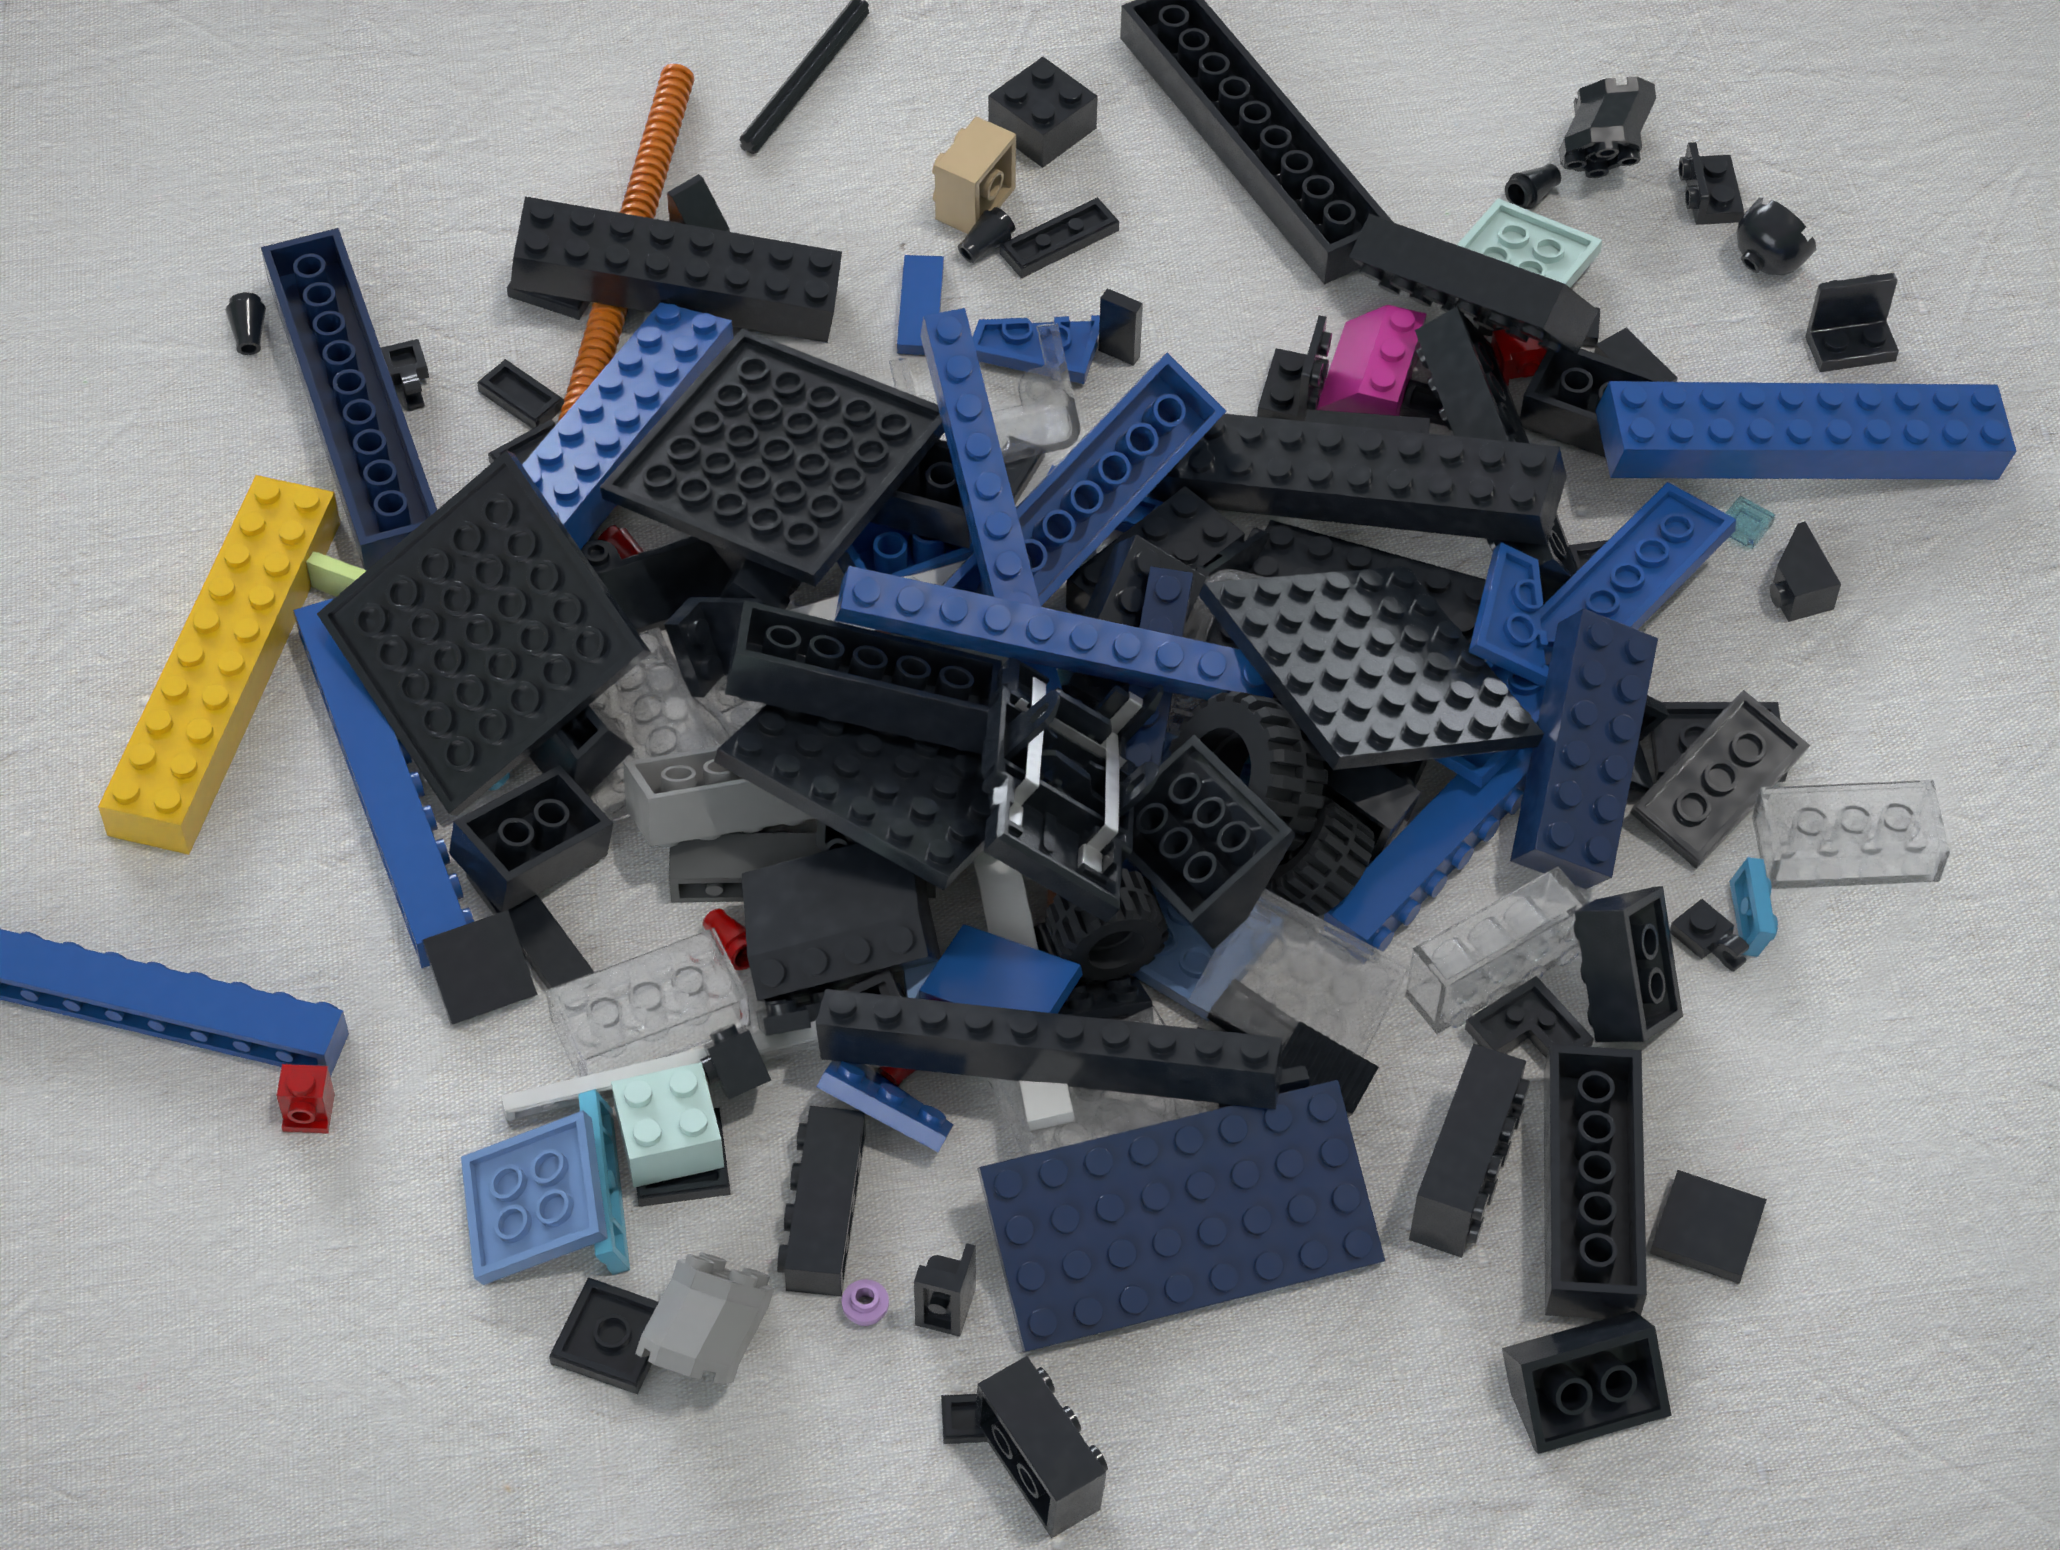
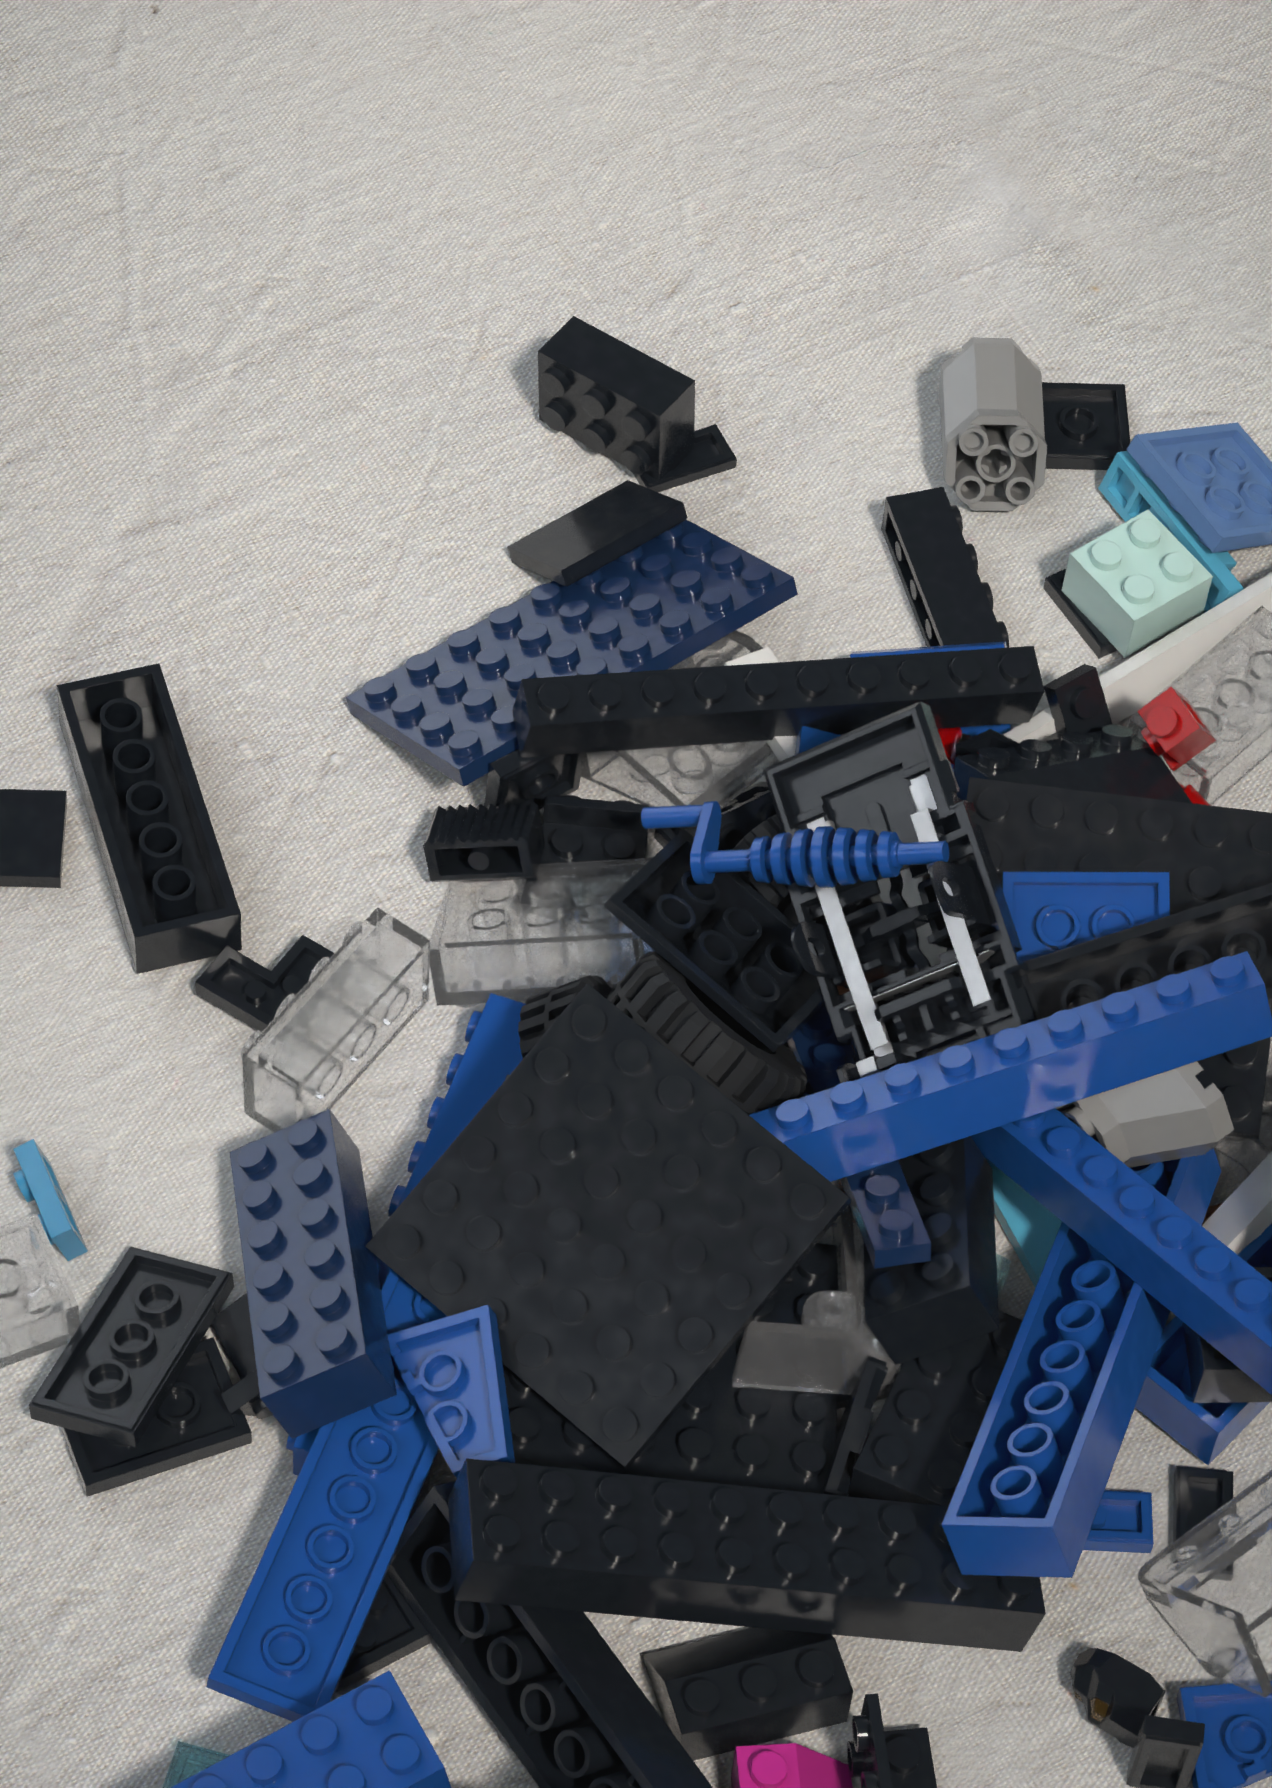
camera: 155 degrees right, 0 degrees up
black brick [700,1024,771,1099] -> none
lavender plate [842,1279,889,1326] -> none
black panel [914,1243,976,1337] -> none
black brick [1409,1043,1530,1258] -> none
black slope [1502,1311,1672,1454] -> none
black slope [1574,886,1683,1042] -> none
black plate [1670,899,1749,972] -> none
black slope [1770,521,1841,622] -> none
none -> black tile [507,480,688,587]
none -> blue piece [641,801,949,888]
none -> blue wing [1003,872,1170,961]
none -> black rock [1070,1648,1165,1748]
none -> red brick [1137,686,1216,771]

